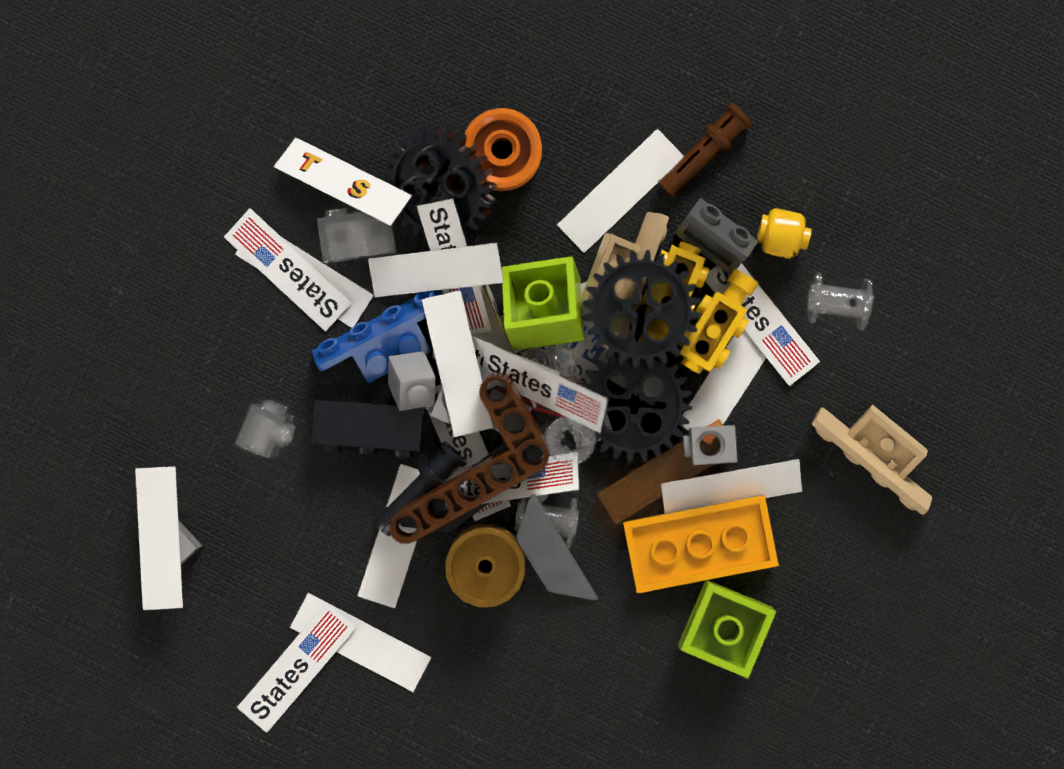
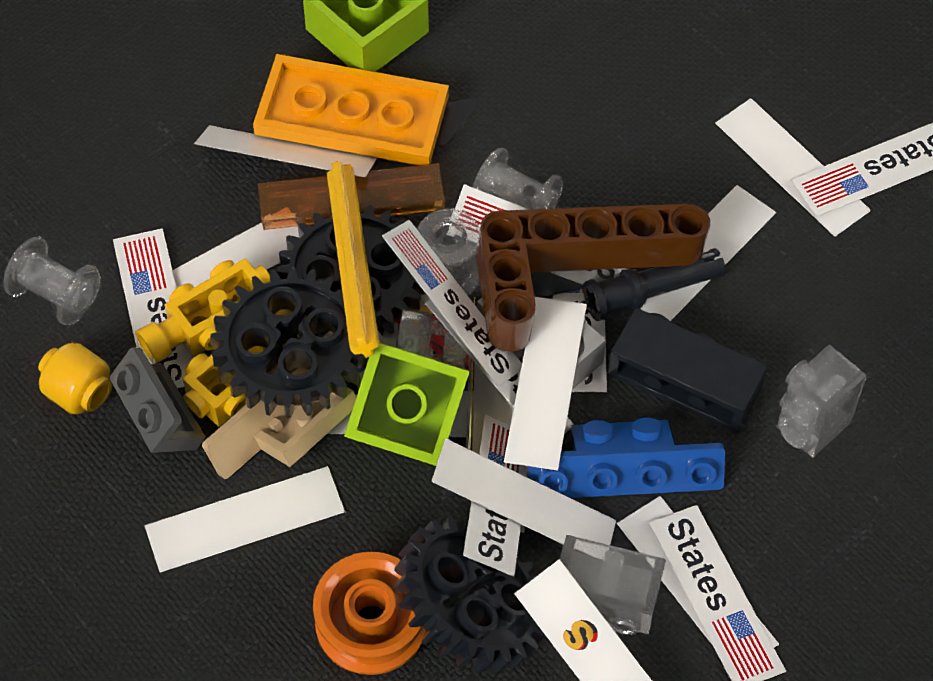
camera: 155 degrees left, 30 degrees down
light grey brick [388,351,435,411] -> none
pearl gold wheel [445,523,525,607] -> none
black sticker [516,493,598,601] -> none
reddish brown pin [657,102,754,198] -> none
light grey brick [683,425,737,465] -> none
tan bracket [812,405,932,515] -> none
none -> yellow axle [327,161,380,358]

